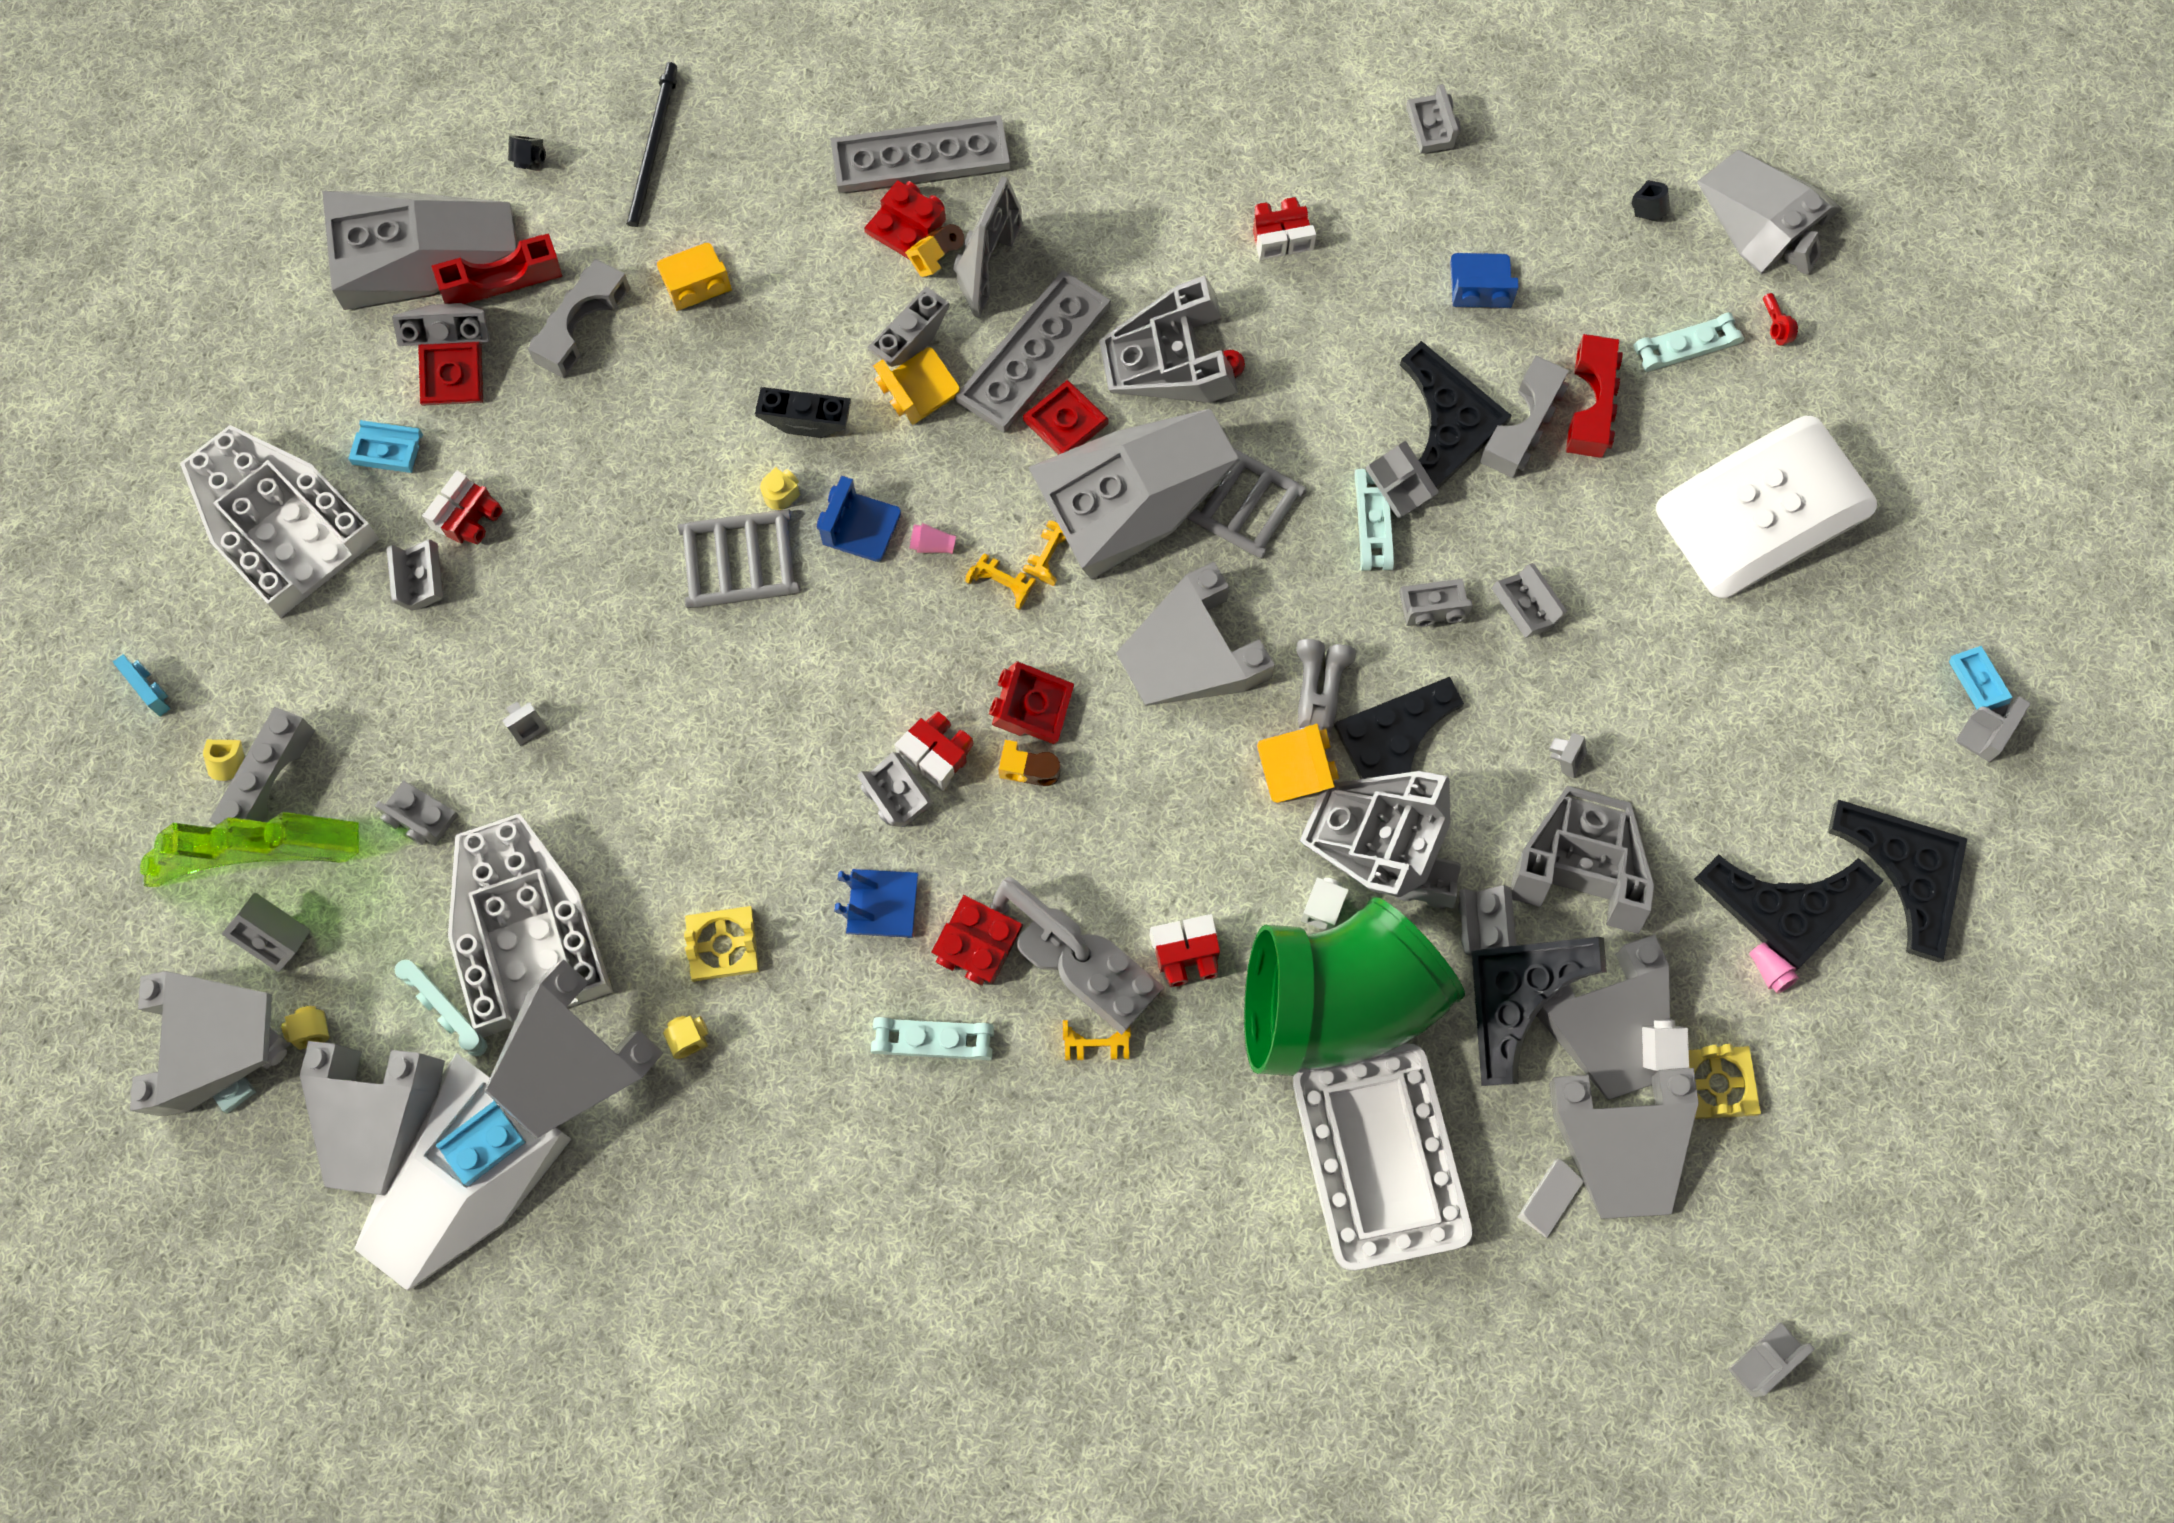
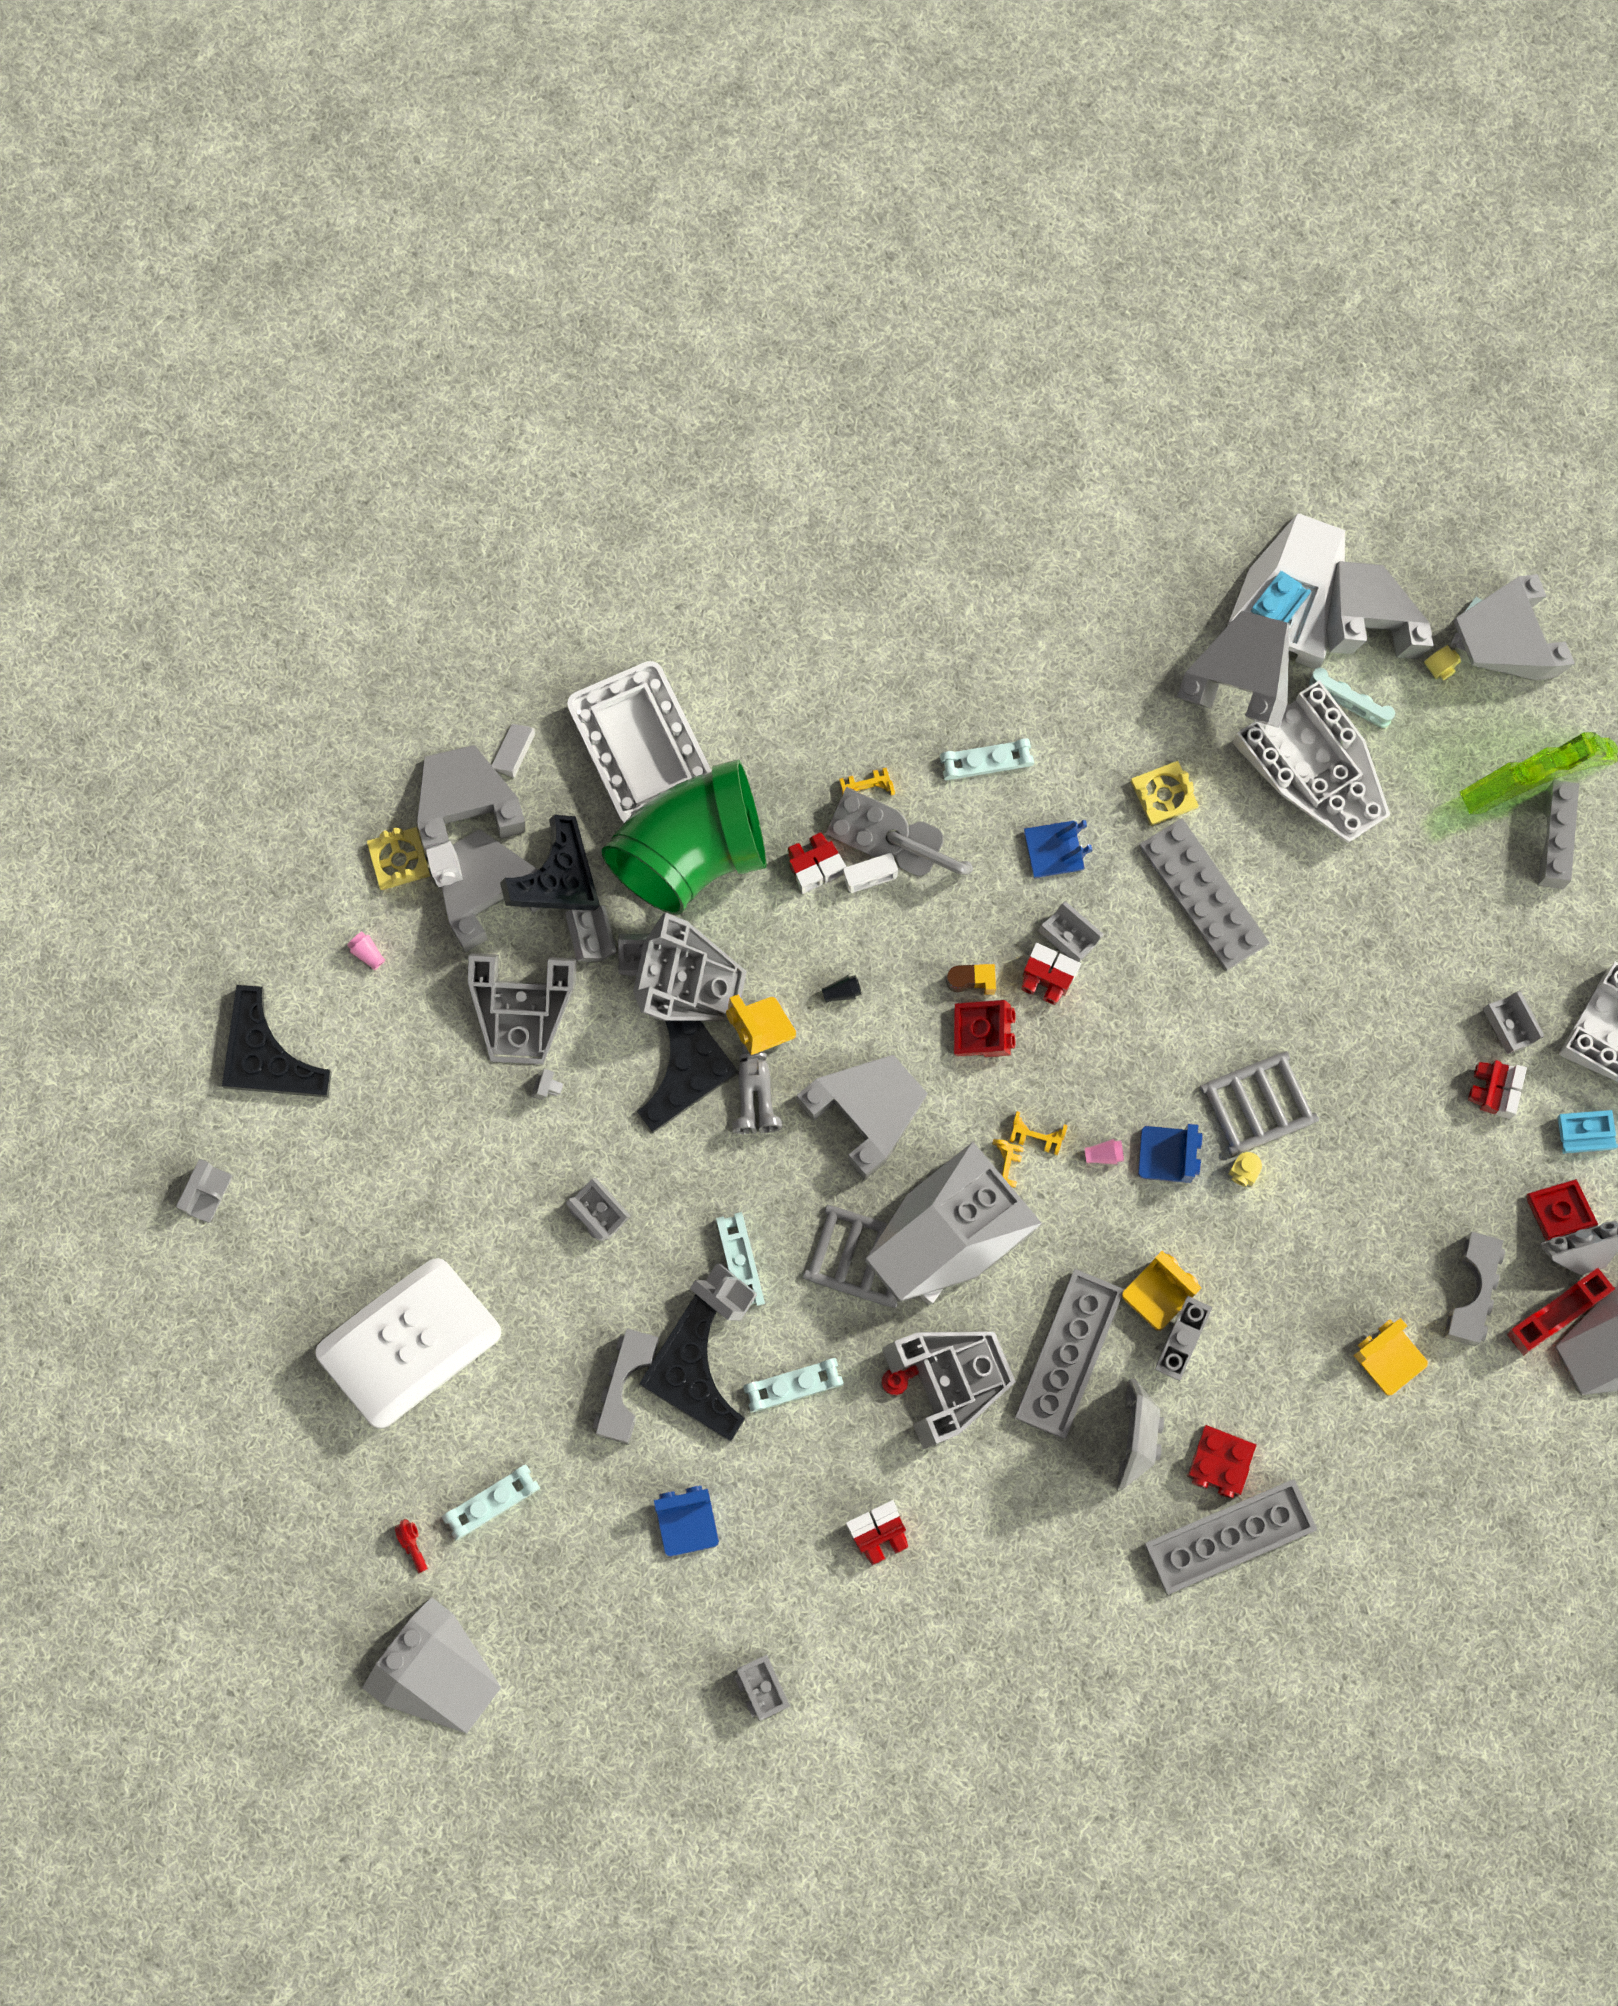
camera: 165 degrees right, 5 degrees up
light yellow plate [203,739,245,781] -> none
light grey panel [222,893,310,973] -> none
light grey bracket [374,780,458,846] -> none
light grey tile [502,701,547,746] -> none
black plate [508,135,546,169] -> none
black bar [626,62,677,227] -> none
light yellow plate [663,1015,709,1059] -> none
black slope [755,387,851,438] -> none
leg [905,224,964,277] -> none
red plate [931,894,1023,986] -> none
red plate [1023,380,1109,455] -> none
white brick [1301,877,1348,931] -> none
light grey bracket [1399,579,1473,627] -> none
red arch [1566,334,1623,458] -> none
black plate [1632,180,1670,221] -> none
black plate [1694,854,1884,972] -> none
light grey panel [1728,1322,1815,1398] -> none
light grey tile [1784,230,1822,274] -> none
medium azure plate [1949,646,2013,710] -> none
none -> light aqua plate [743,1358,844,1413]
none -> black cone [822,974,862,1003]
none -> white slope [844,853,898,894]
none -> light grey plate [1139,818,1270,971]

